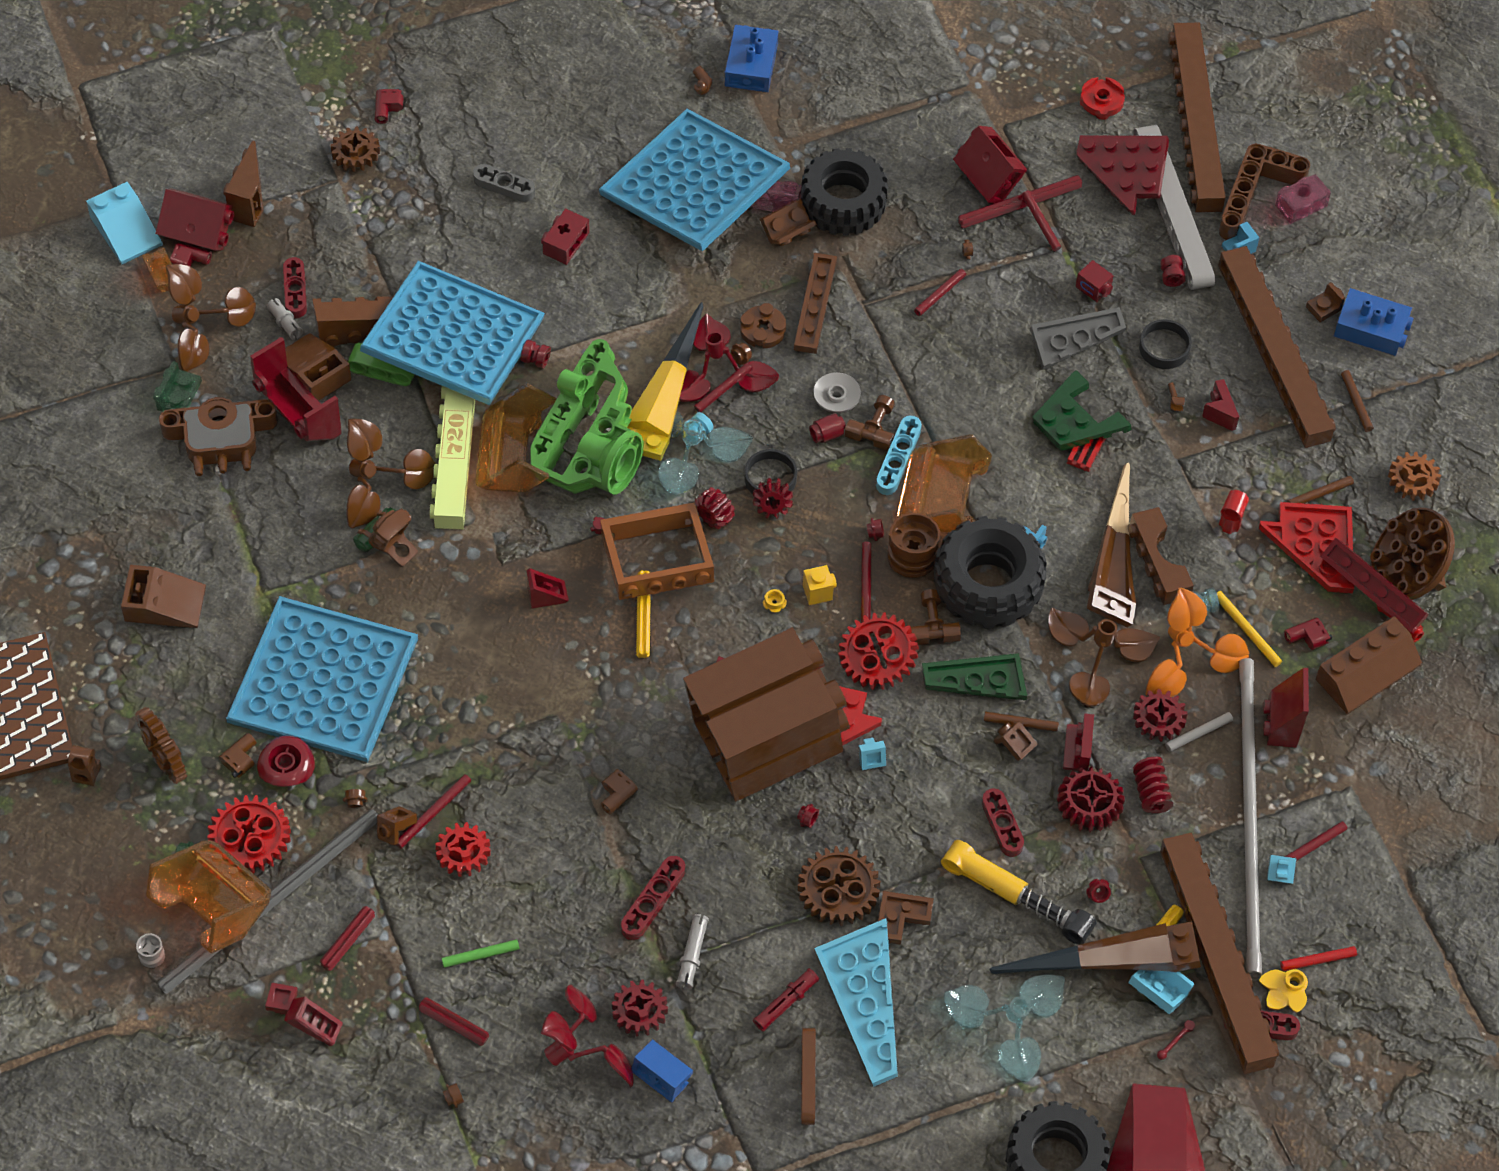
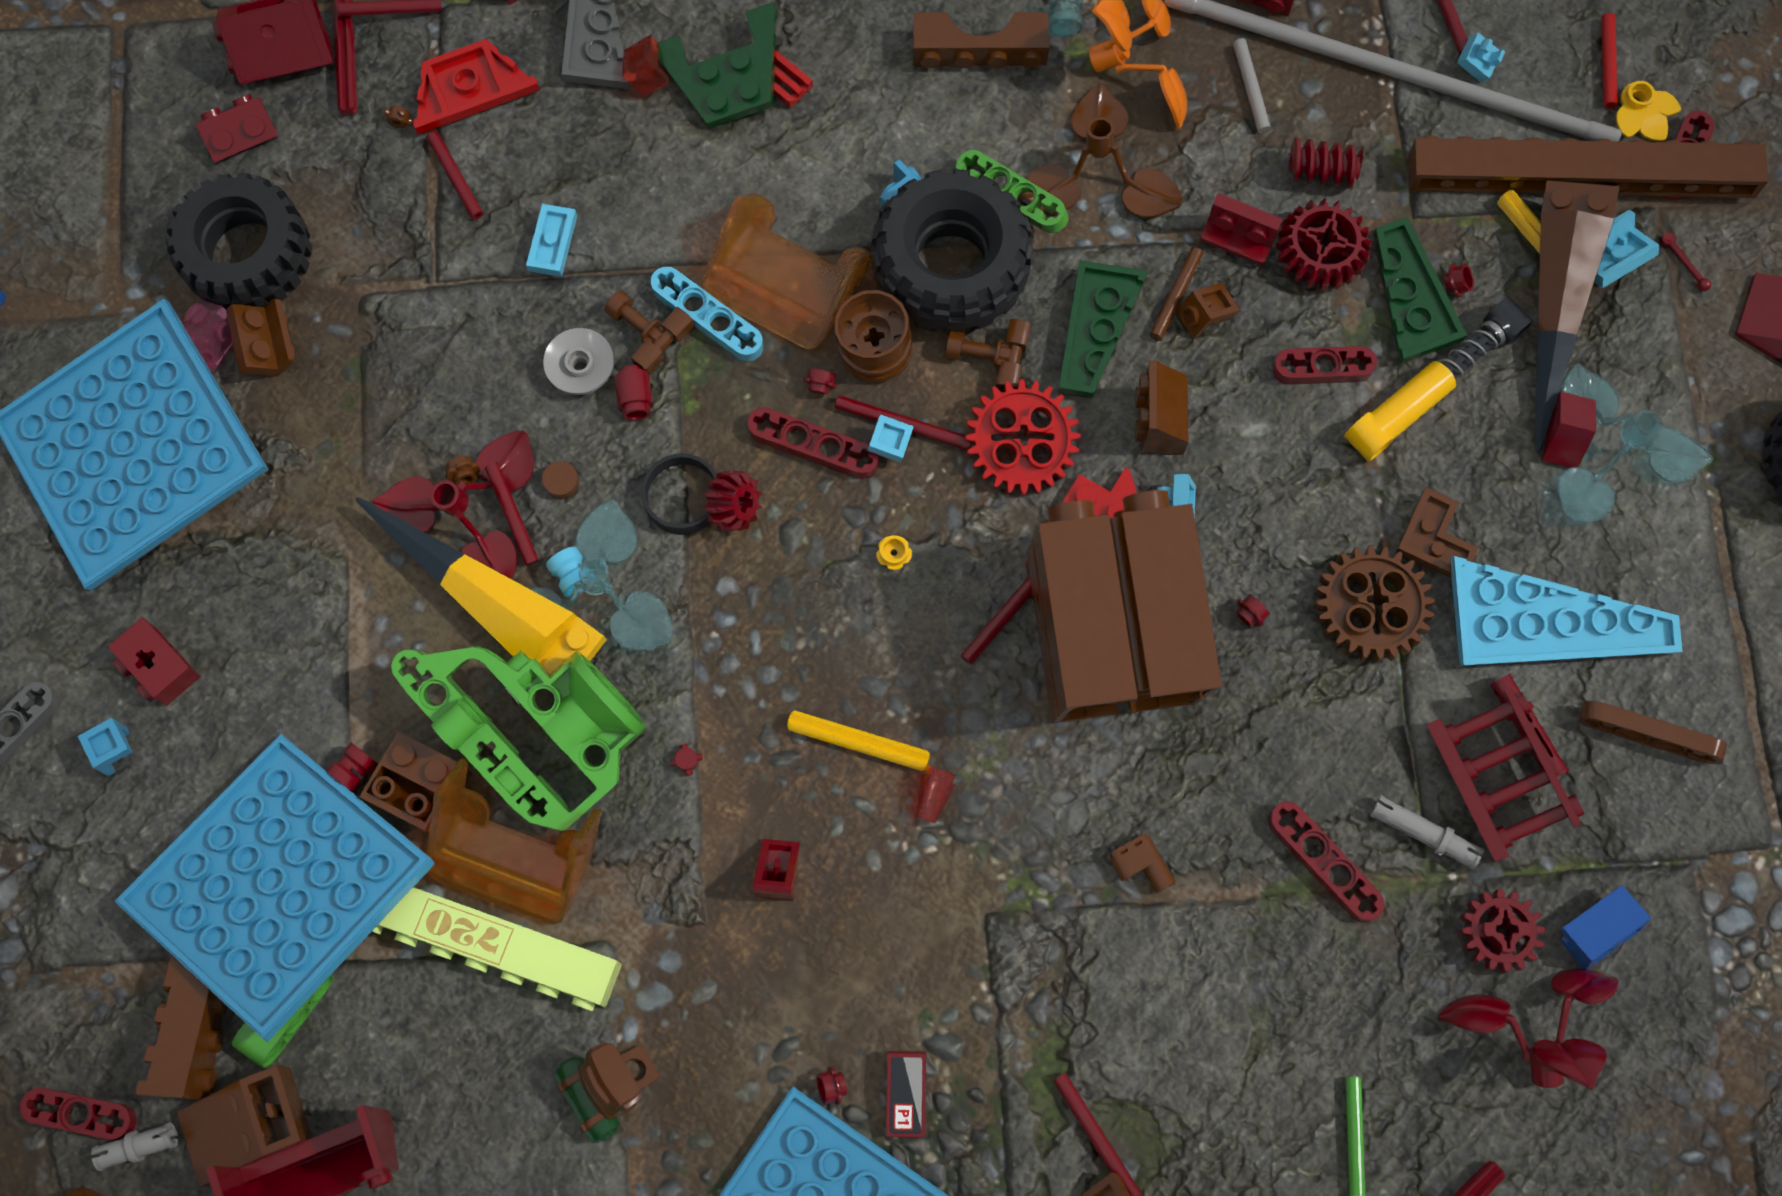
camera: 70 degrees left, 15 degrees up
reddish brown plant [347,418,436,528] -> none
red gear [435,822,491,877] -> none
dark orange window [600,502,714,600] -> none
dark red gear [695,487,735,529] -> none
reddish brown plate [740,303,786,348] -> none
reddish brown plate [794,253,837,354] -> none
yellow brick [803,565,837,605] -> none
reddish brown plate [1087,462,1136,628] -> none
dark red gear [1133,689,1188,742] -> none
none -> dark azure panel [77,718,133,776]
none -> dark red bracket [195,94,279,163]
none -> reddish brown slope [359,731,472,832]
none -> red wing [413,39,540,135]
none -> medium azure plate [526,204,578,277]
none -> reddish brown tile [542,461,579,499]
none -> clear red bracket [622,35,669,97]
none -> dark red beam [747,407,879,479]
none -> dark red plate [816,1067,847,1105]
none -> medium azure tile [867,414,914,463]
none -> slope [886,1051,926,1138]
none -> clear red cone [914,766,956,824]
none -> bright green beam [956,150,1069,233]
none -> reddish brown slope [1135,361,1188,455]
none -> dark green wing [1373,217,1467,364]
none -> dark red fence [1427,686,1585,862]
none -> dark red slope [1541,392,1596,469]

